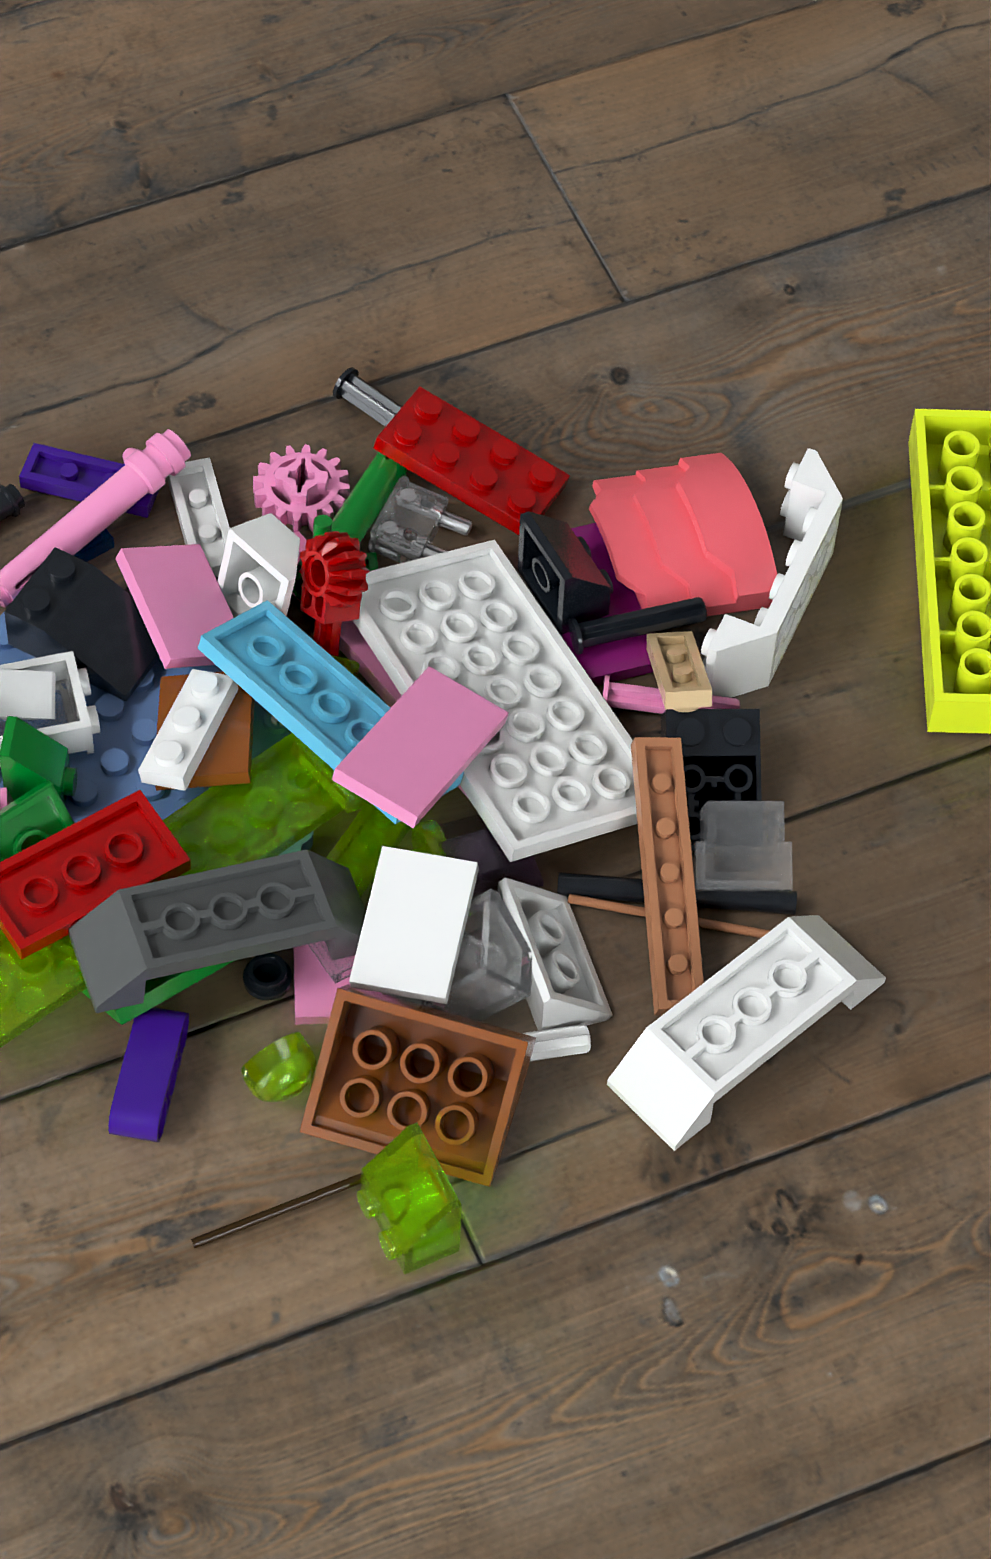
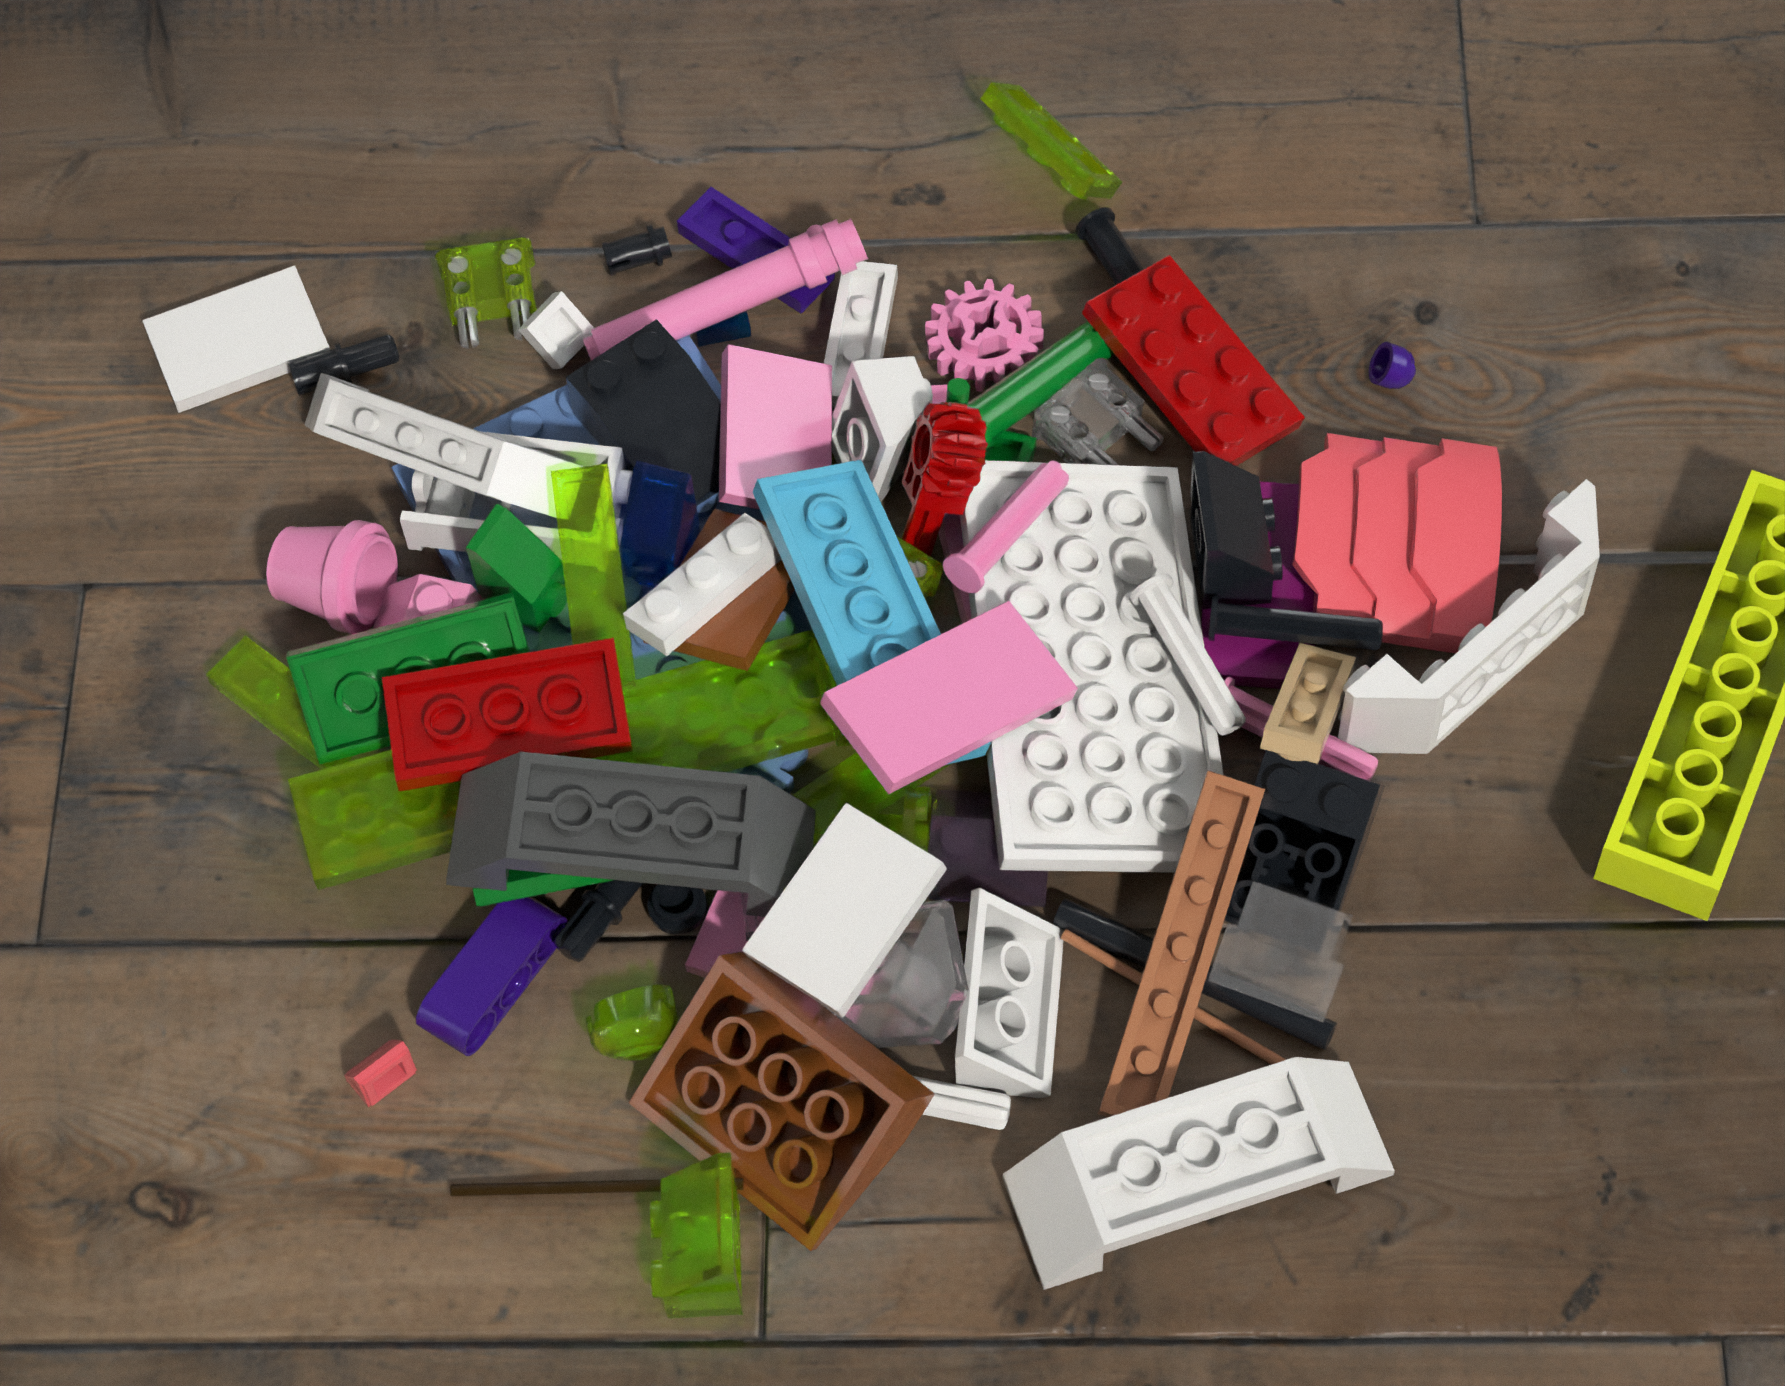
camera: 30 degrees right, 5 degrees up
none -> coral slope [344,1039,417,1107]
none -> clear neon green tile [551,464,638,694]
none -> black axle [554,880,643,962]
none -> clear blue slope [620,461,701,588]
none -> bright pink axle [943,460,1069,593]
none -> clear neon green plate [980,82,1122,200]
none -> white axle [1130,574,1246,735]
none -> dark purple hinge [1369,342,1416,389]

